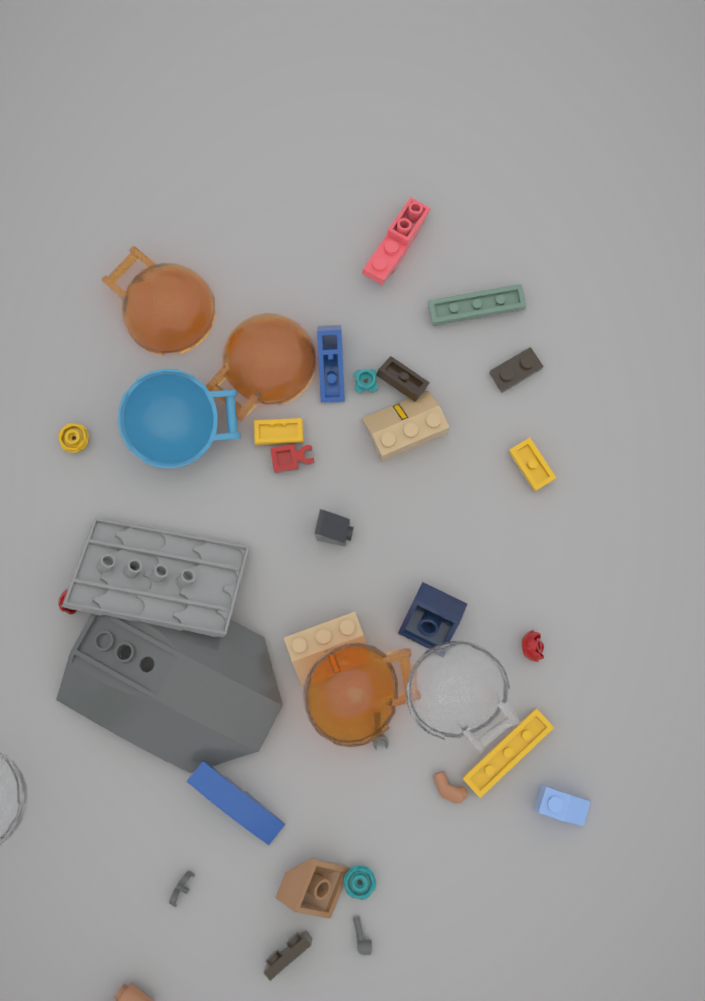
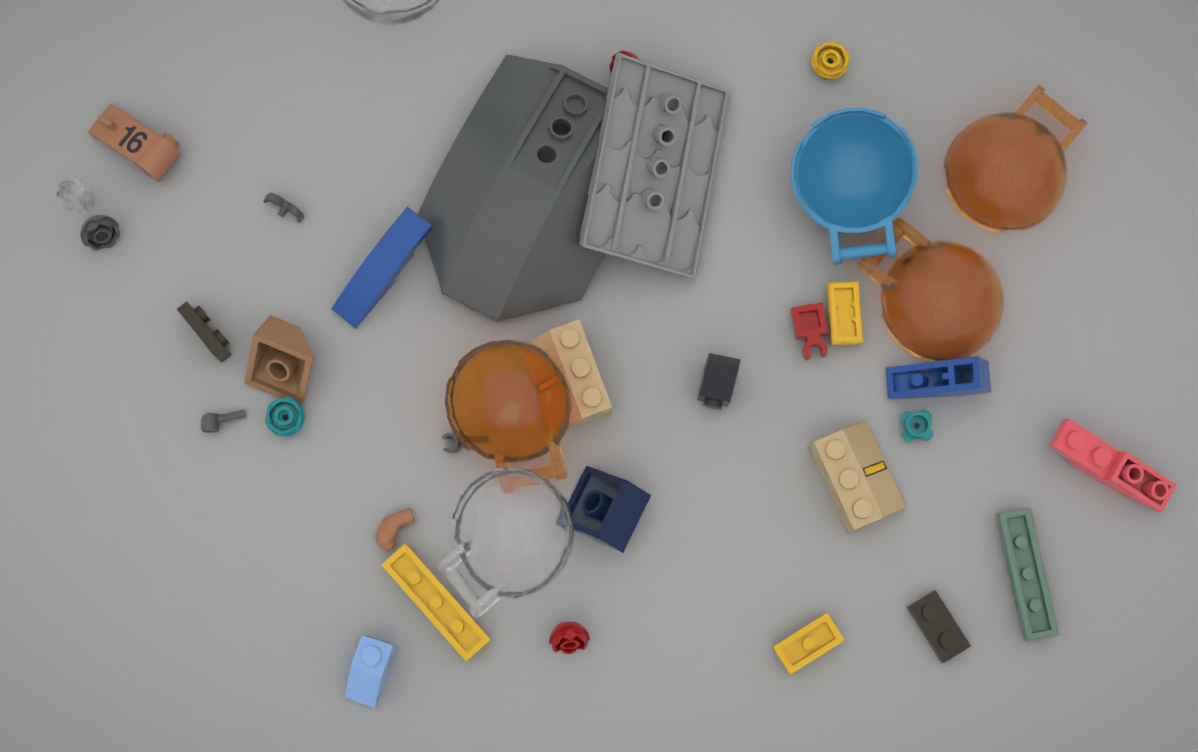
camera: 85 degrees right, 0 degrees up
dark brown plate [376,356,430,402] -> none

